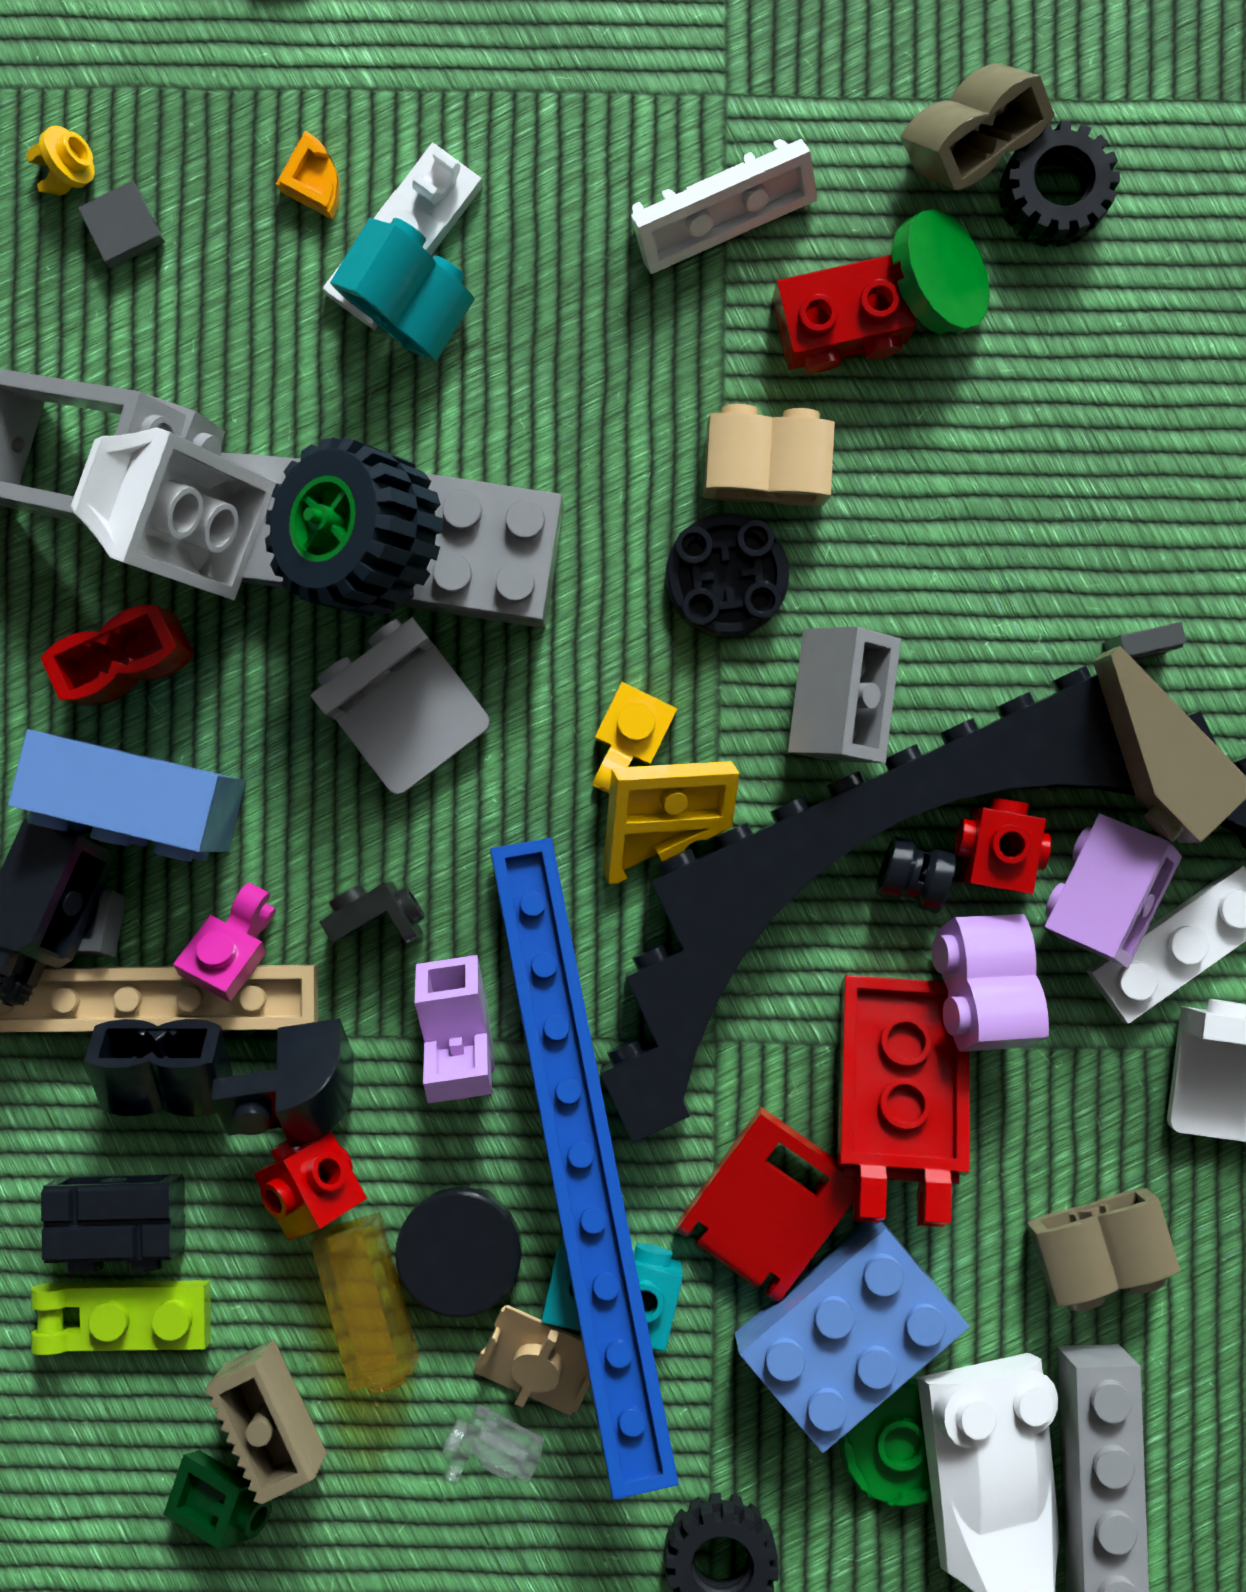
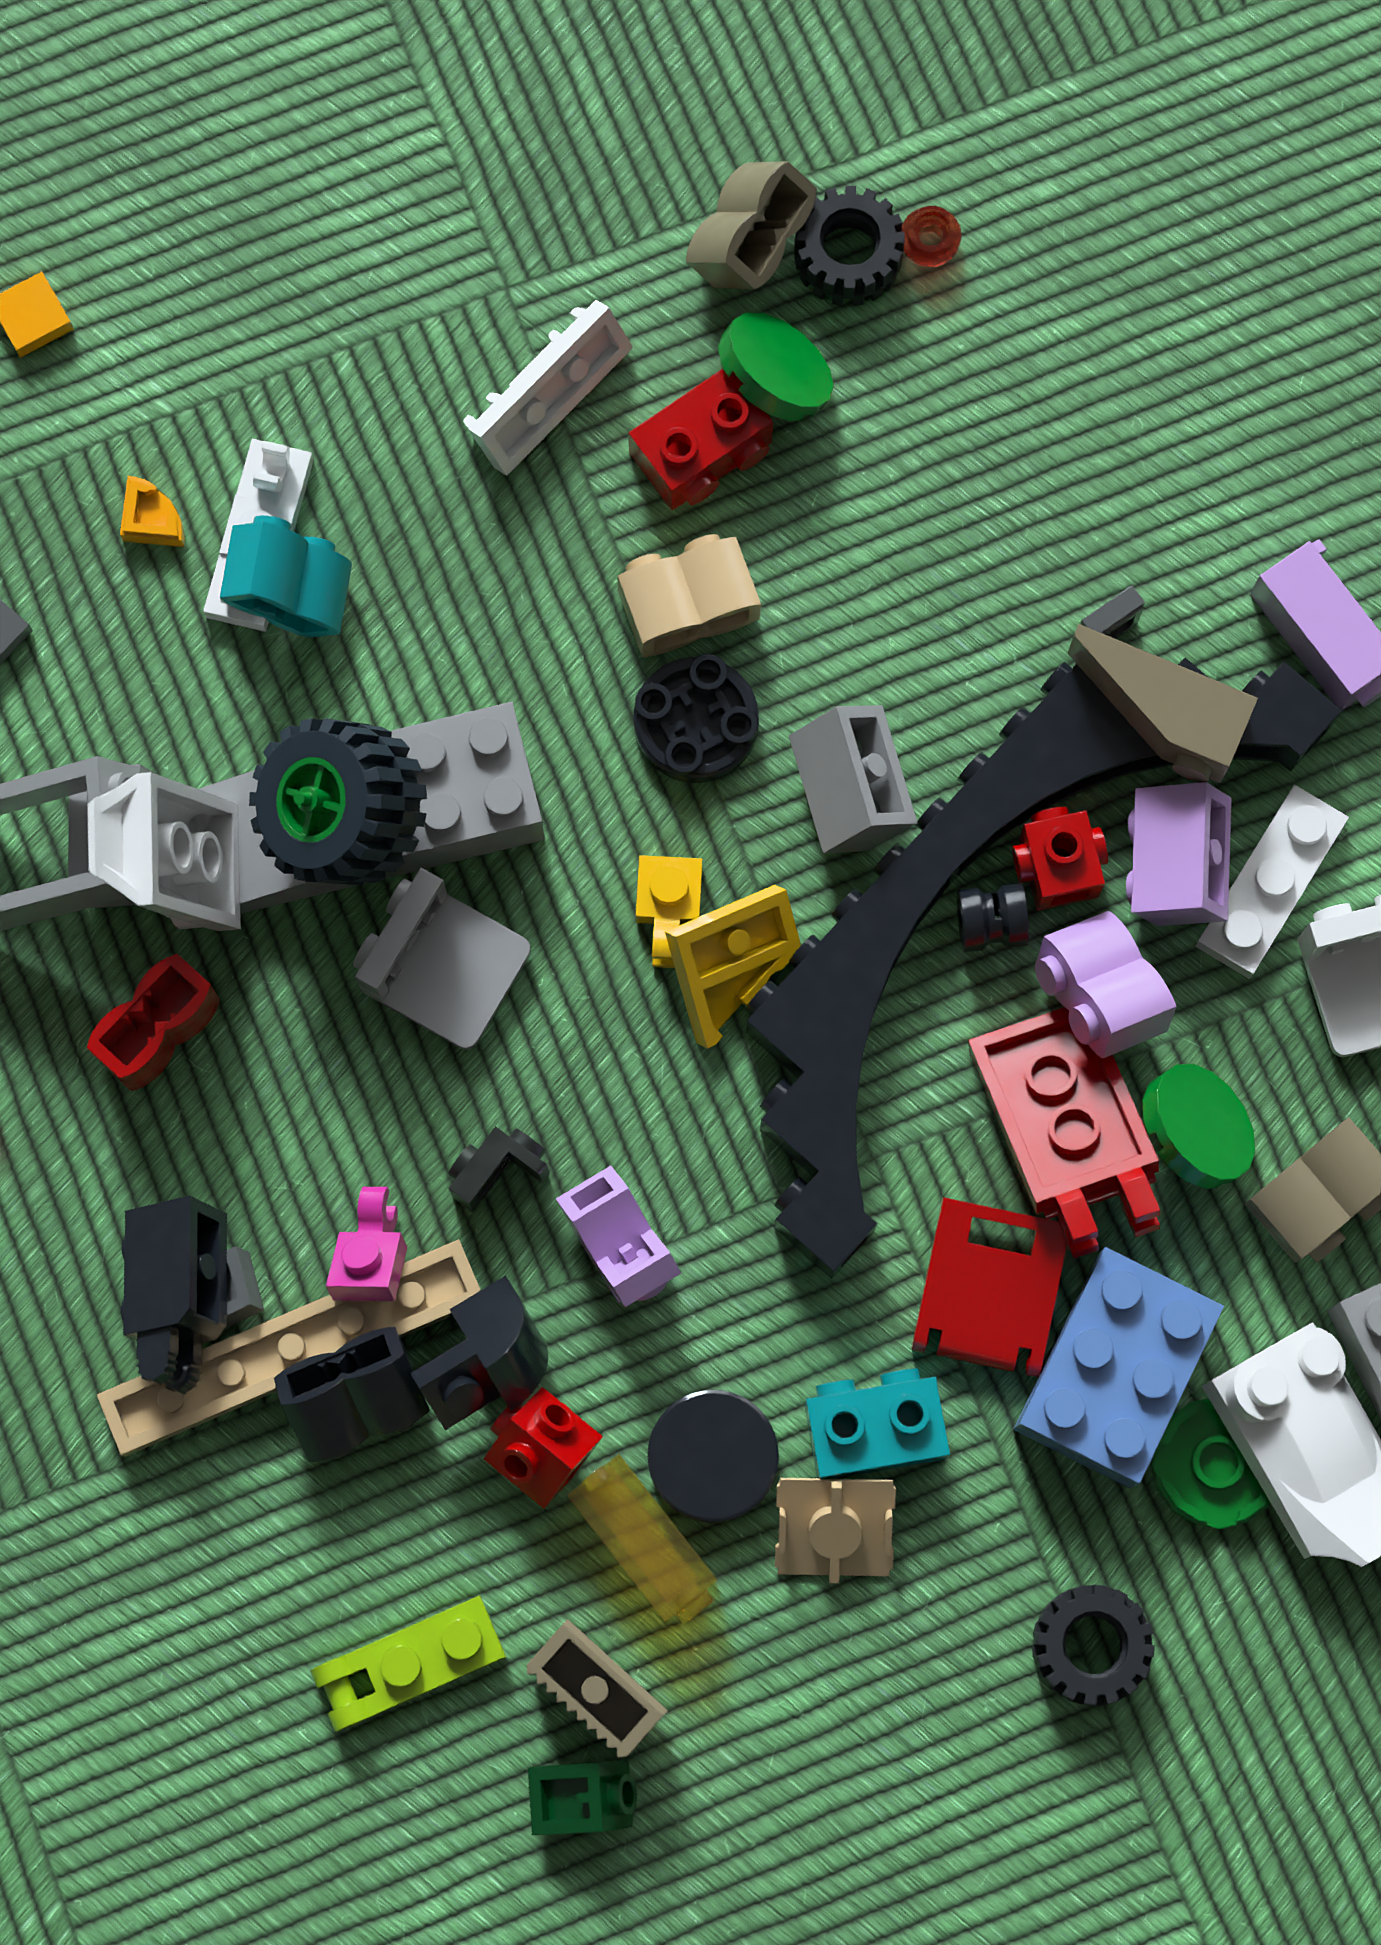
camera: 25 degrees left, 10 degrees down
medium blue brick [8,729,246,862] -> none
black brick [41,1174,186,1274] -> none
clear bracket [441,1404,544,1485] -> none
blue plate [490,837,679,1500] -> none
none -> clear red plate [902,206,961,267]
none -> green tile [1142,1064,1255,1189]

